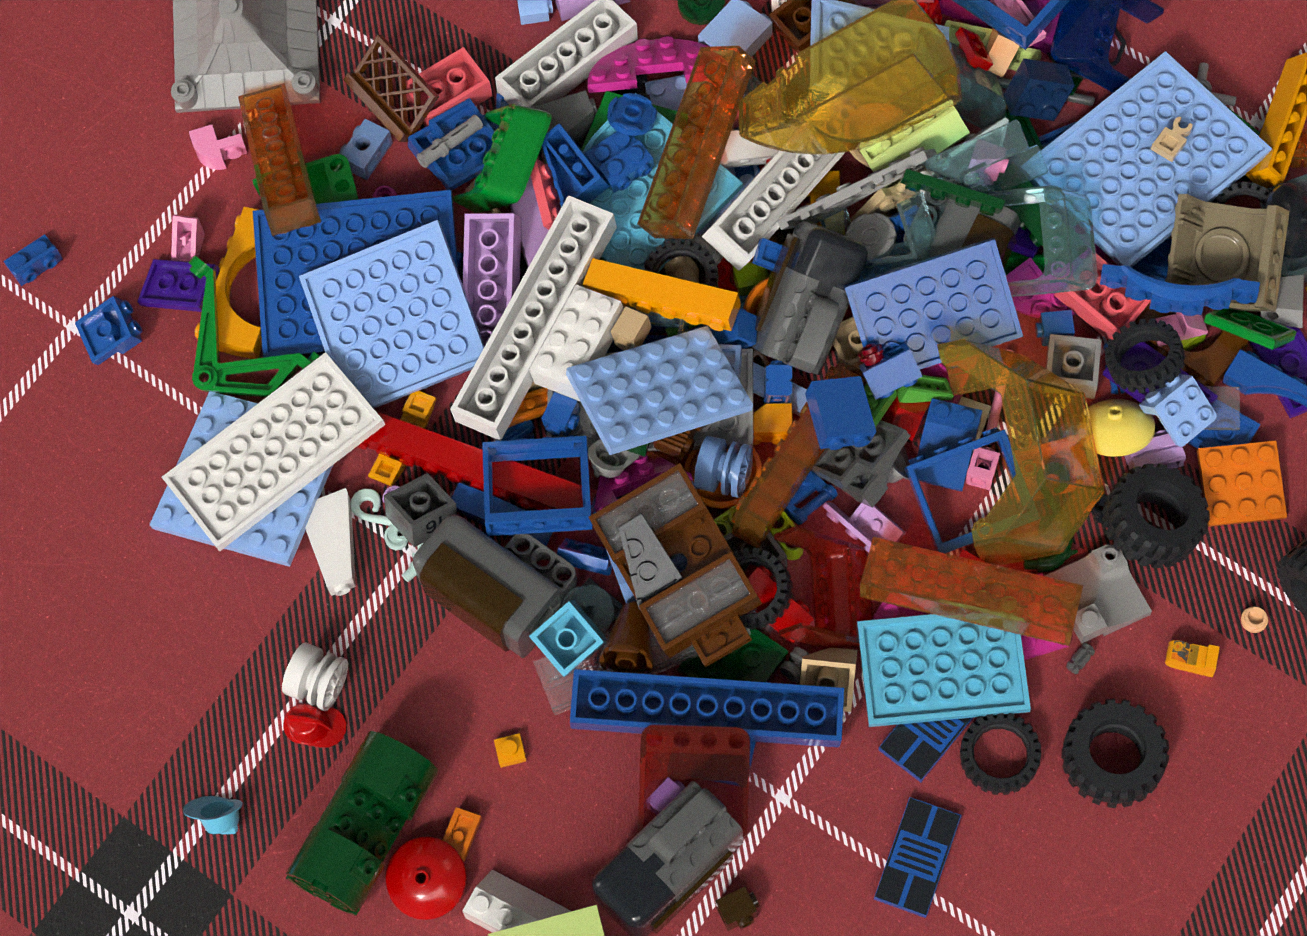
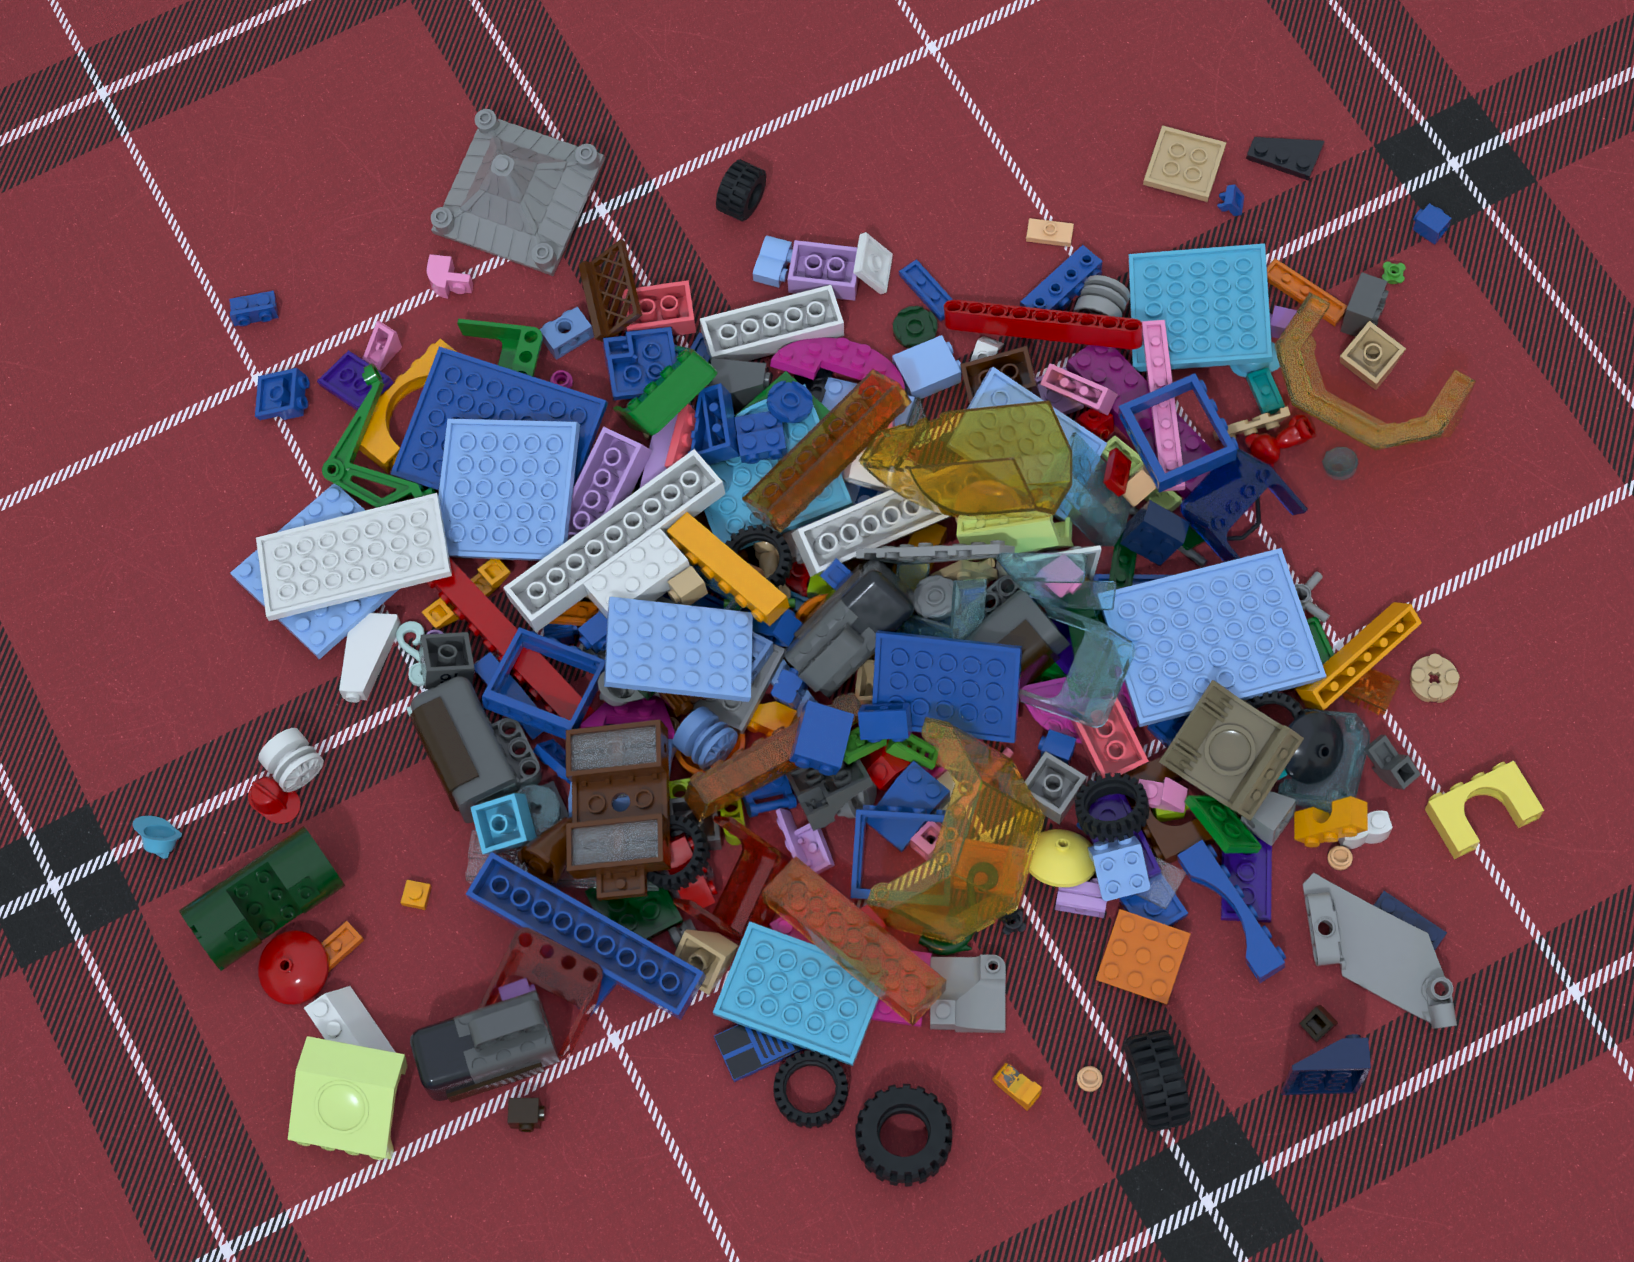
camera: 25 degrees right, 0 degrees up
clear orange brick [238,83,321,236] -> none
light grey pin [417,115,483,168] -> none
wing [619,512,684,609] -> none
dark red plate [858,343,884,366] -> none
black tile [874,797,961,918] -> none
dark green plate [900,169,1005,216] -> none
dark grey piece [1066,643,1095,674] -> none
blue piece [1100,264,1260,316] -> none
black tyre [1102,464,1210,568] -> none
tan plate [1151,117,1193,162] -> none

